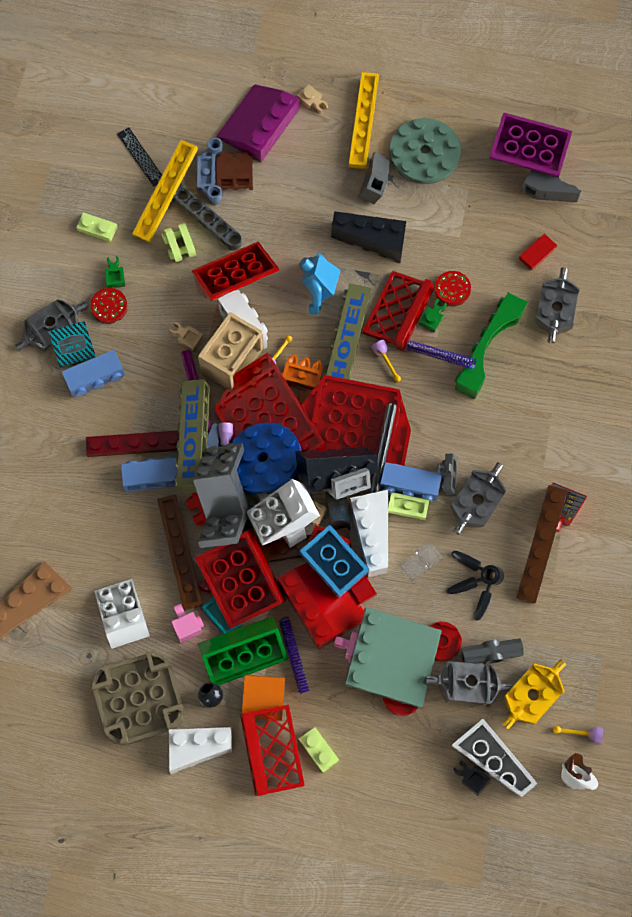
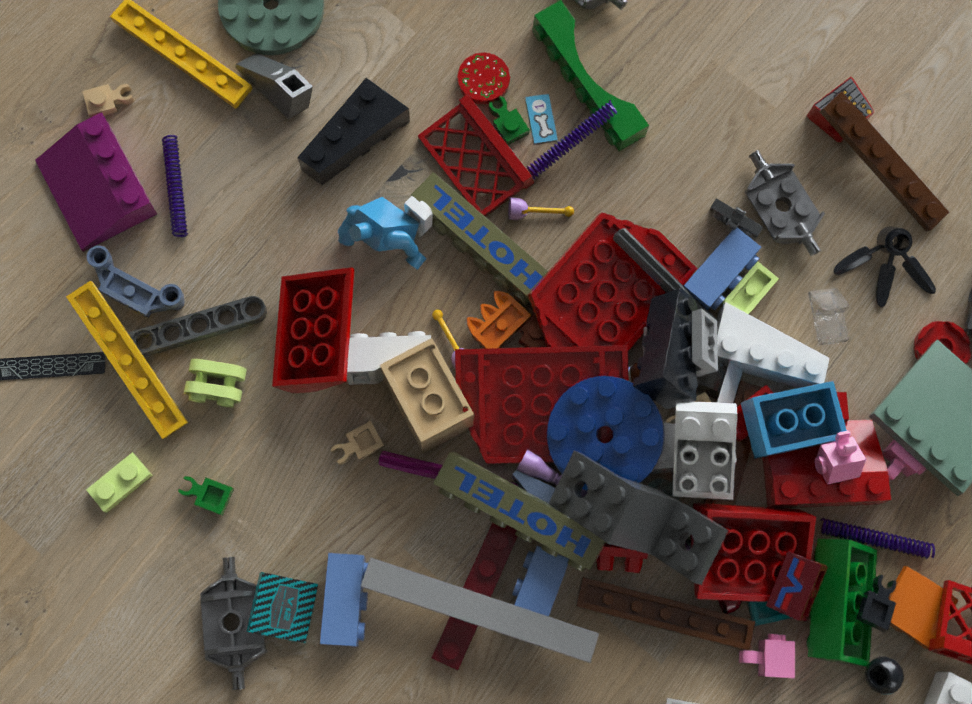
camera: 65 degrees left, 5 degrees up
red tile [90,288,128,324] -> none
copper plate [216,151,253,191] -> none
none -> dark purple piece [162,135,188,237]
none -> light grey tile [361,557,599,663]
none -> white plate [404,196,433,237]
none -> medium azure sticker [525,94,558,143]
none -> white sticker [717,361,743,403]
none -> dark red panel [766,551,828,621]
none -> bright pink brick [815,430,866,484]
none -> black plate [856,575,896,632]

